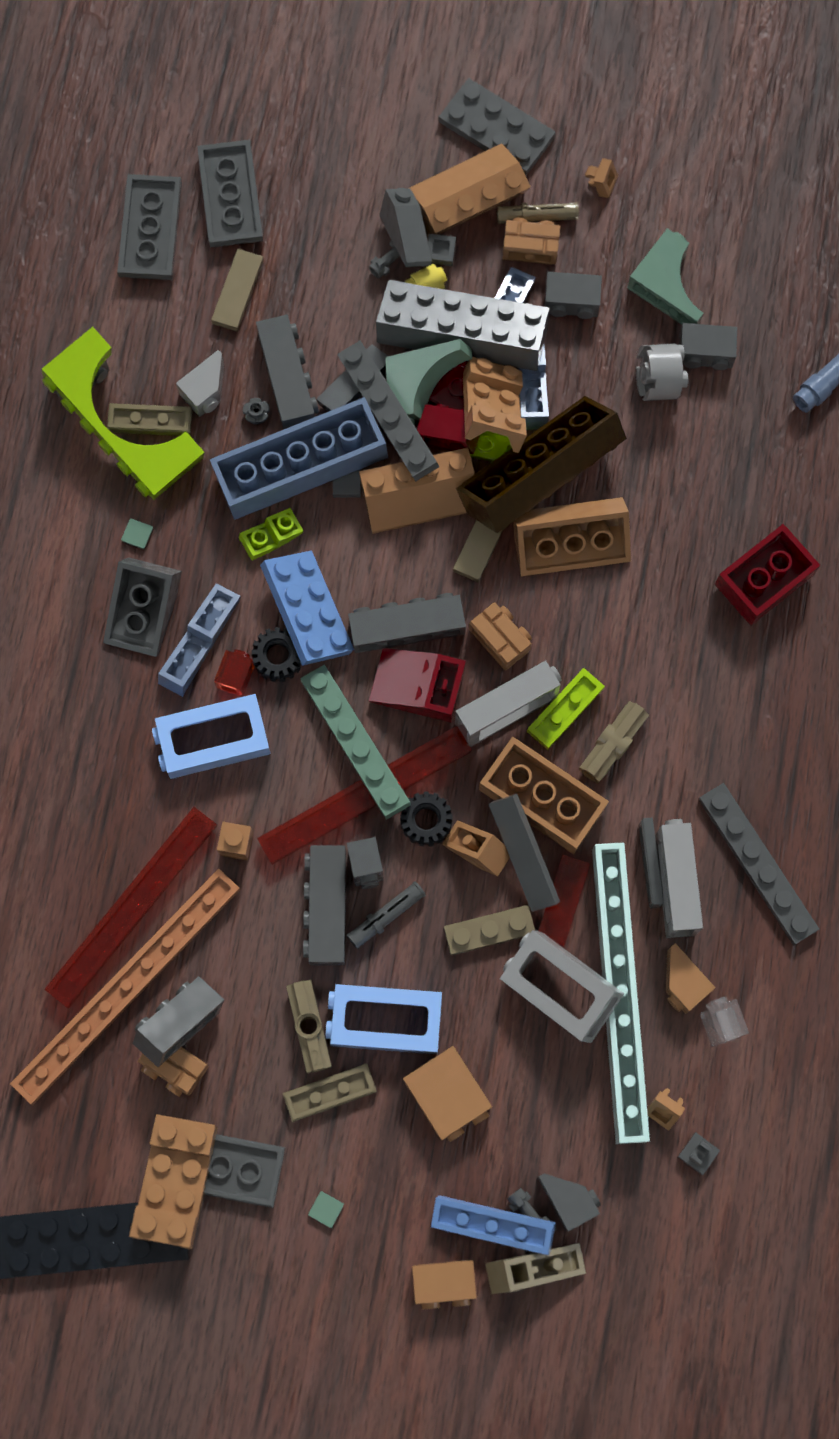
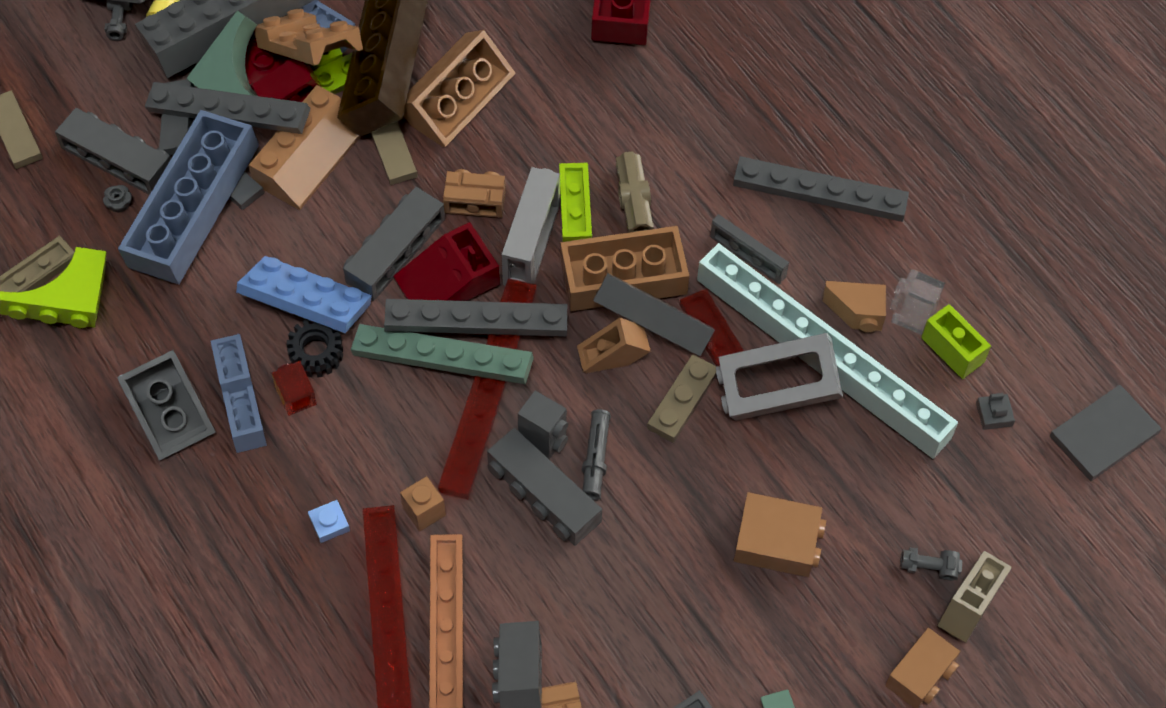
camera: 45 degrees left, 15 degrees down
sand green piece [121,519,153,549] -> none
light blue piece [152,694,271,779] -> none
light grey slope [176,350,224,417] -> none
lime slope [239,508,303,560] -> none
dark tan tile [283,1063,377,1122] -> none
dark tan piece [286,980,332,1074] -> none
light blue piece [326,984,442,1054] -> none
black tyre [400,792,452,847] -> none
medium blue plate [431,1195,555,1255] -> none
dark grey slope [537,1174,601,1231] -> none
medium nougat tile [647,1088,685,1130] -> none
light grey piece [655,819,703,938] -> none
none -> light blue plate [308,500,350,543]
none -> dark grey plate [384,299,567,336]
none -> lime brick [921,304,991,379]
none -> dark grey tile [1050,385,1162,481]

